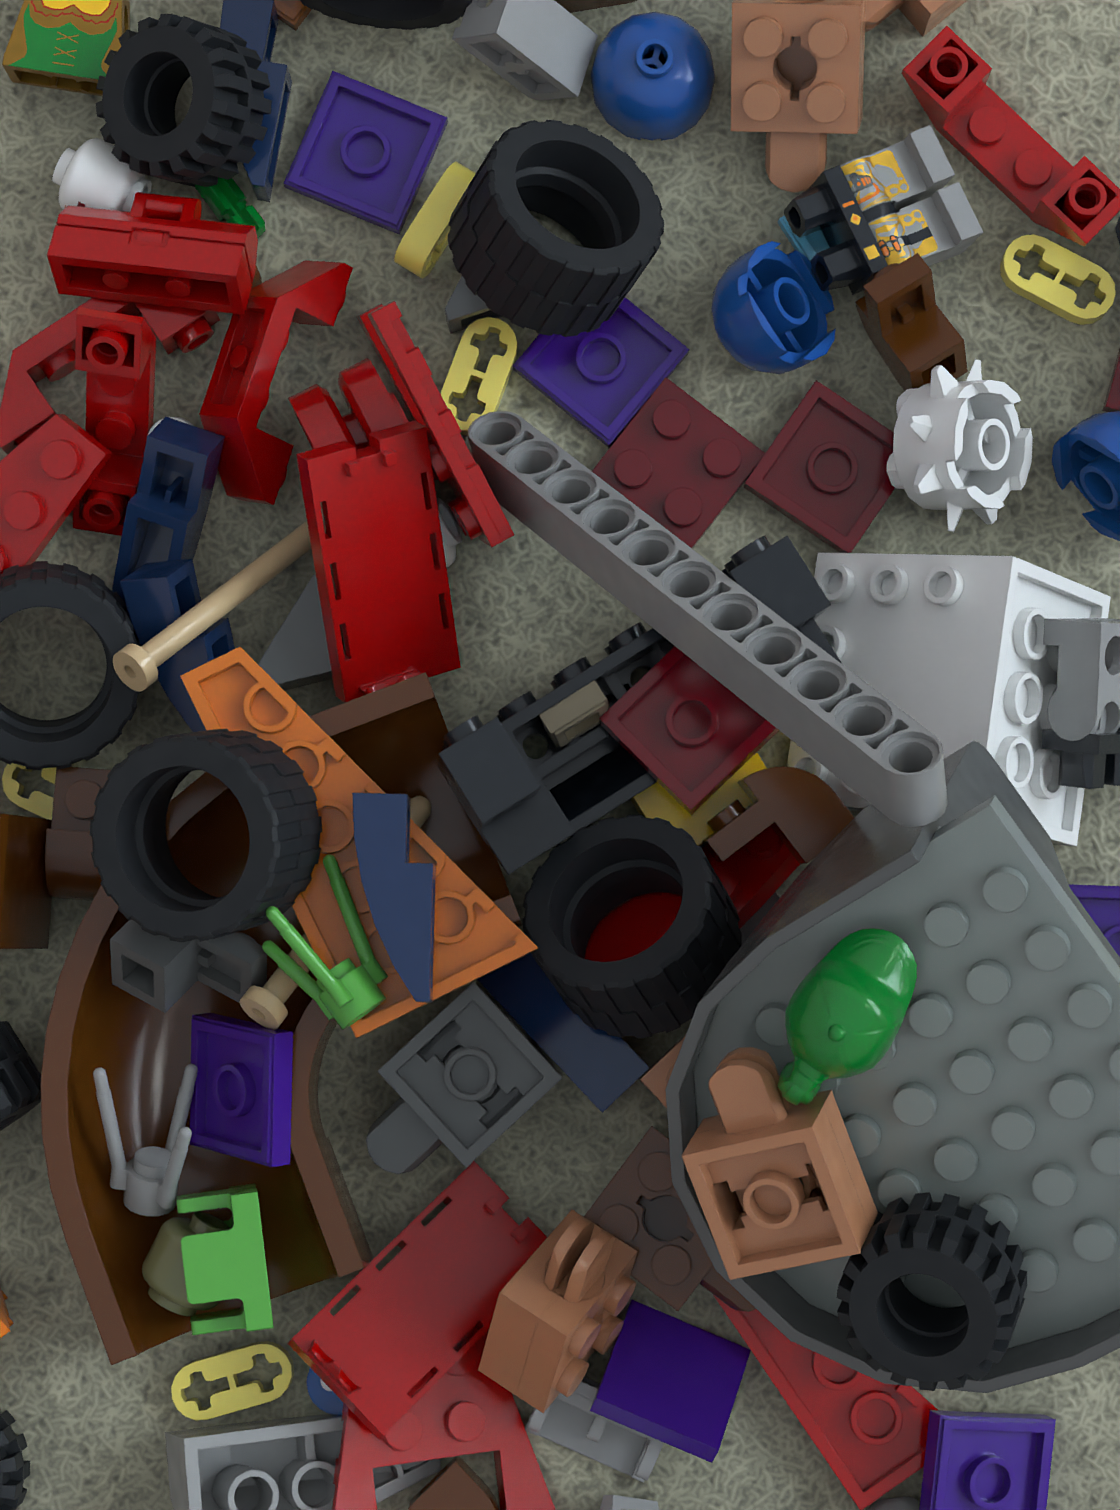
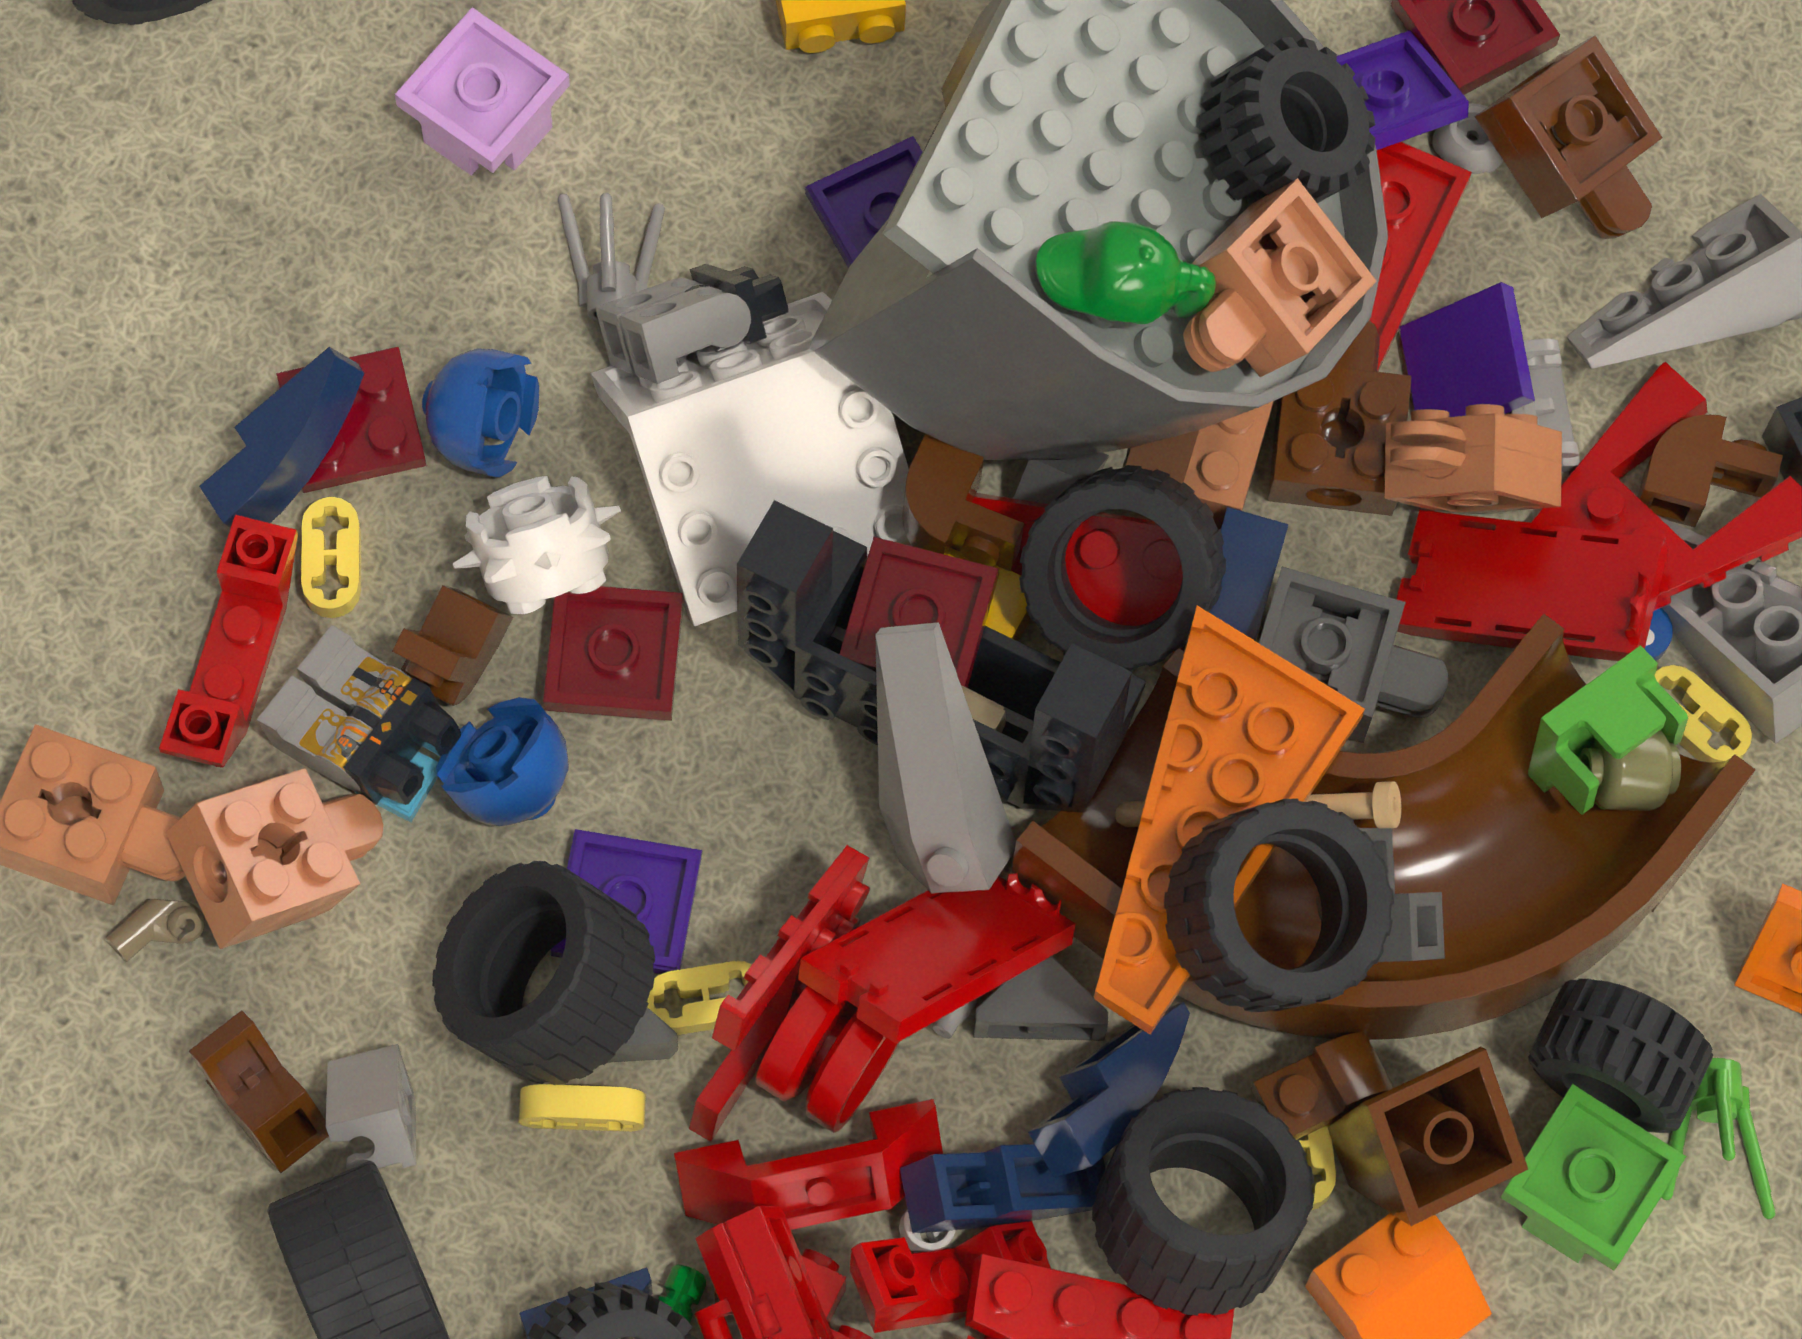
camera: 125 degrees left, 15 degrees down
light grey plant [93,1064,198,1216] -> none
tan bar [113,521,326,692] -> none
dark purple tile [190,1013,293,1167] -> none
bright green plant [262,854,388,1030] -> none
dark purple tile [284,71,448,235] -> none
dark blue slope [352,793,436,1003] -> none
light grey beam [468,411,948,827] -> none
blue cylinder [591,12,715,141] -> none
dark red plate [592,377,765,549] -> none
none -> light grey wedge [875,622,1016,893]

